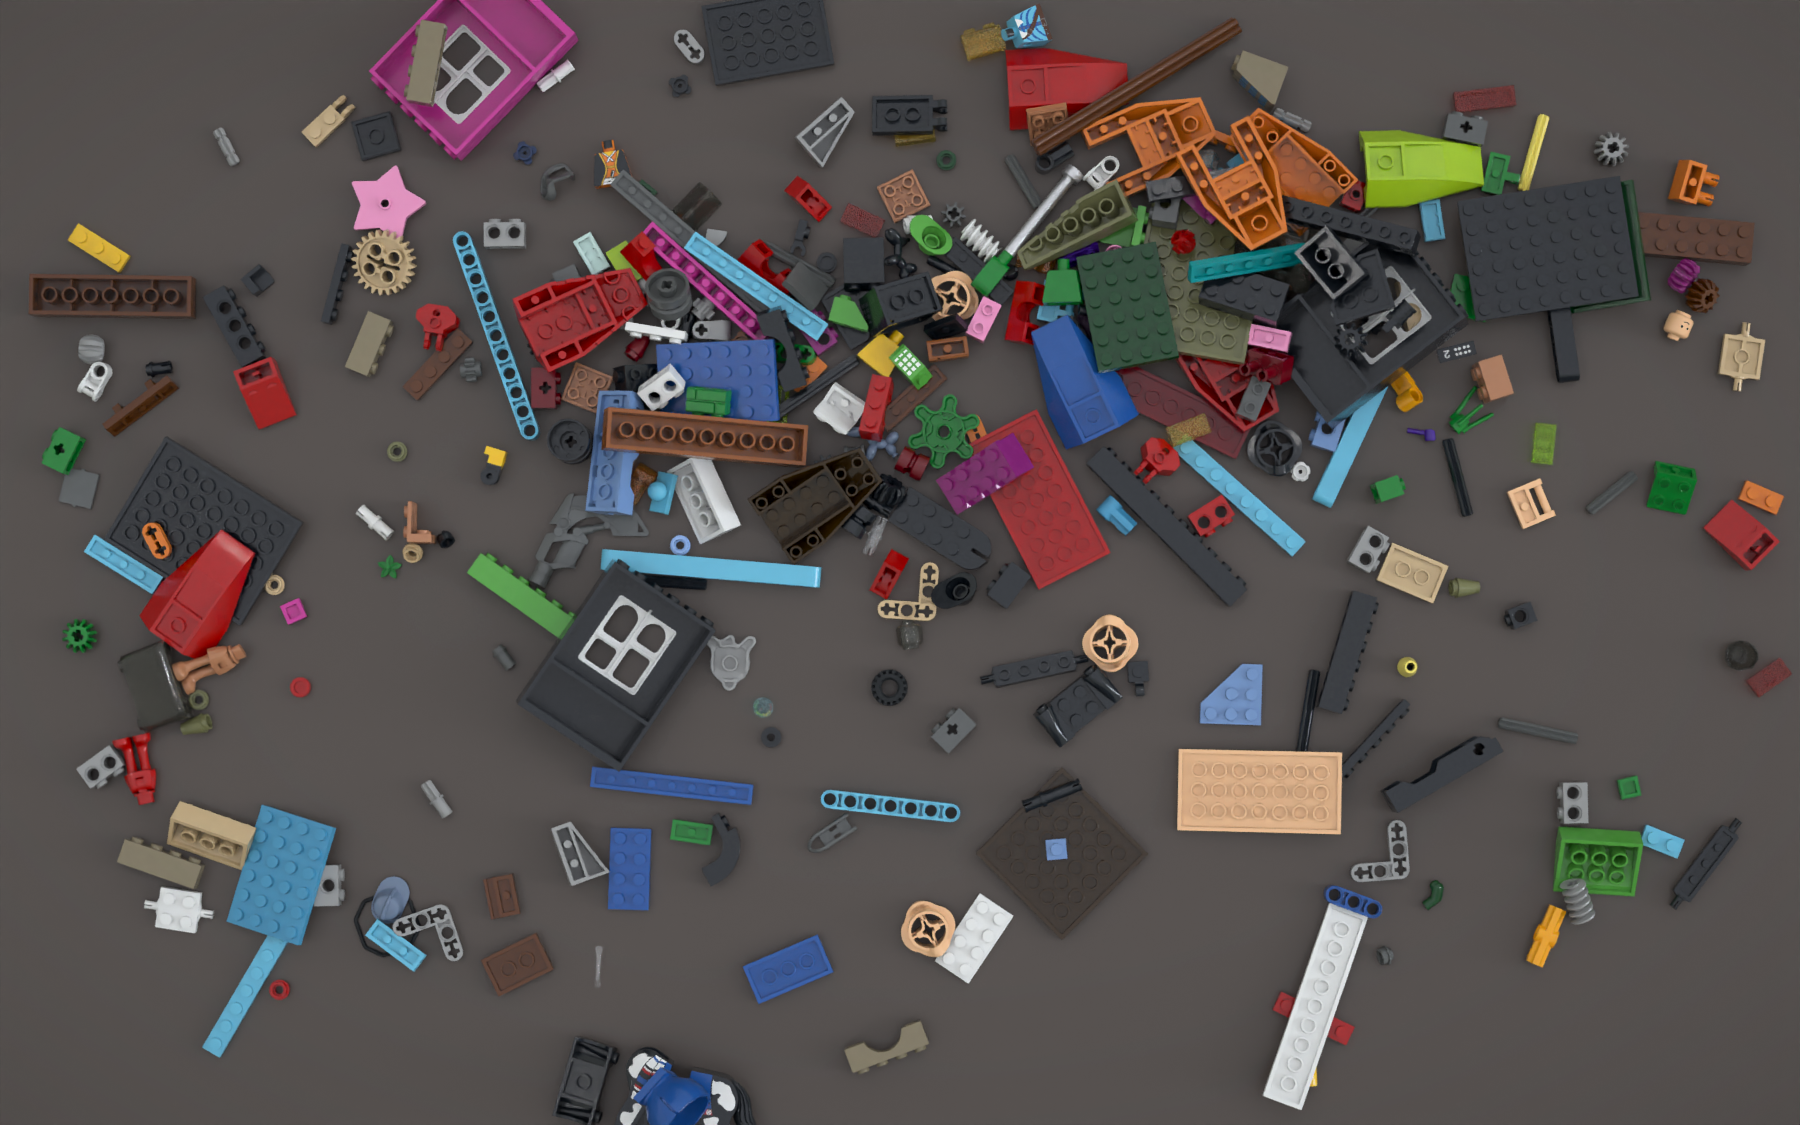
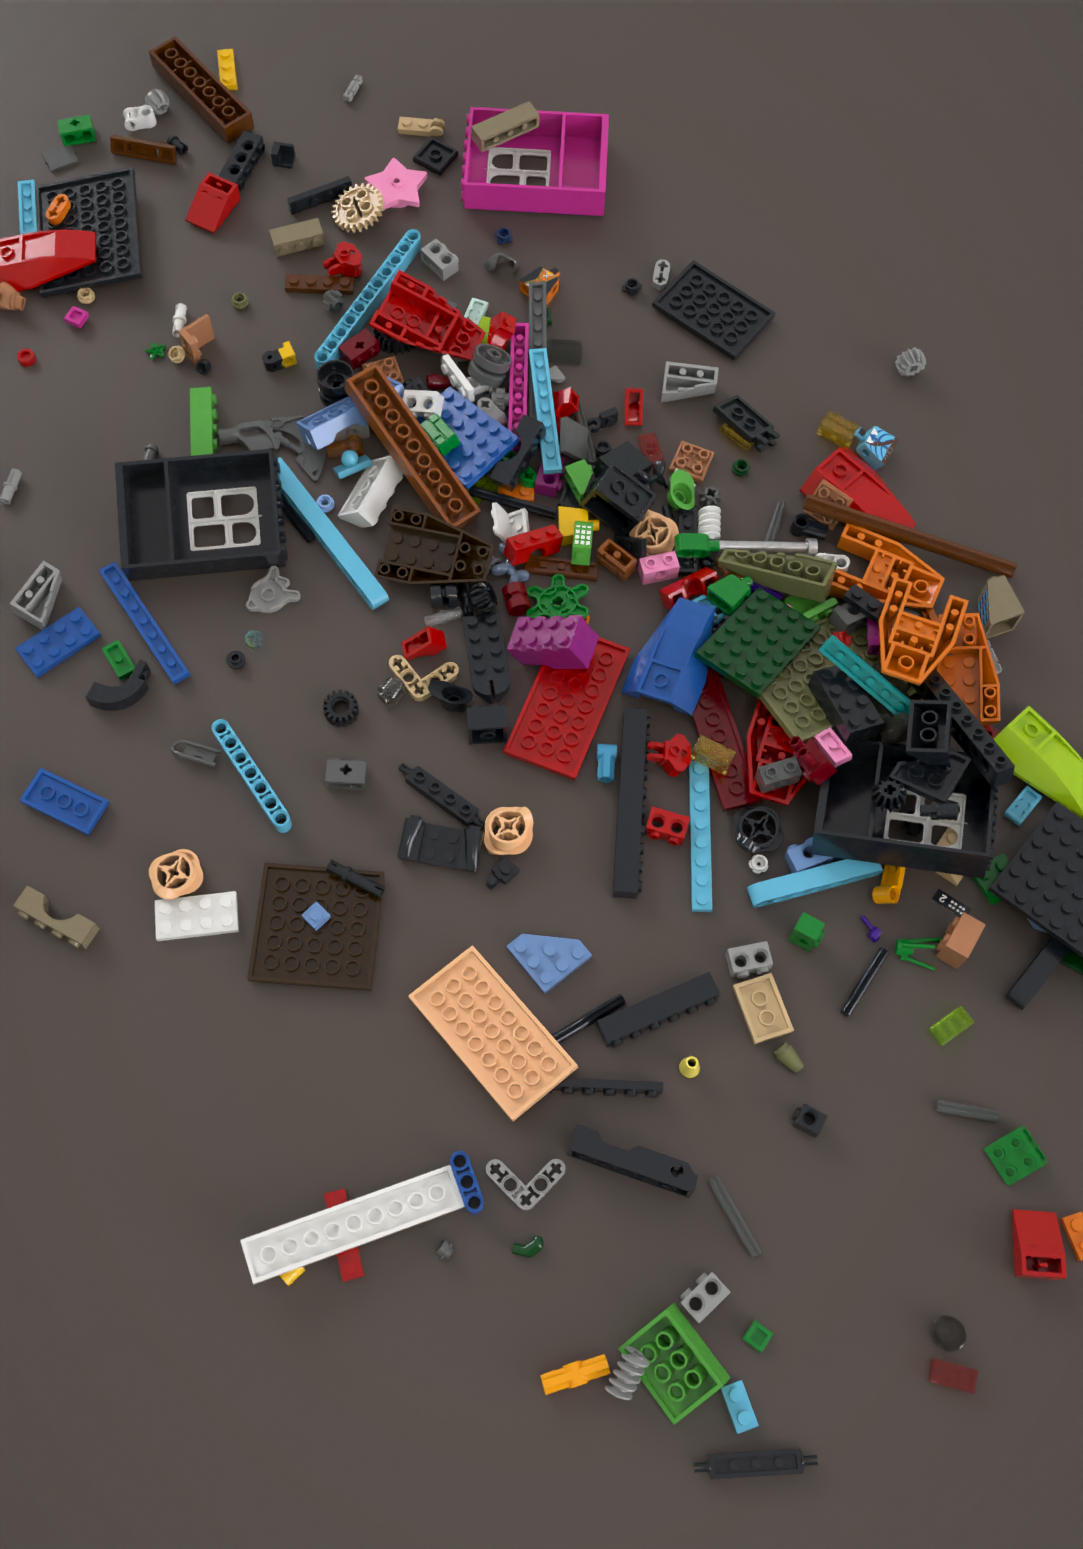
camera: 45 degrees right, 20 degrees down
white axle [537,59,575,92] -> none
light nougat plate [1507,478,1556,529] -> none

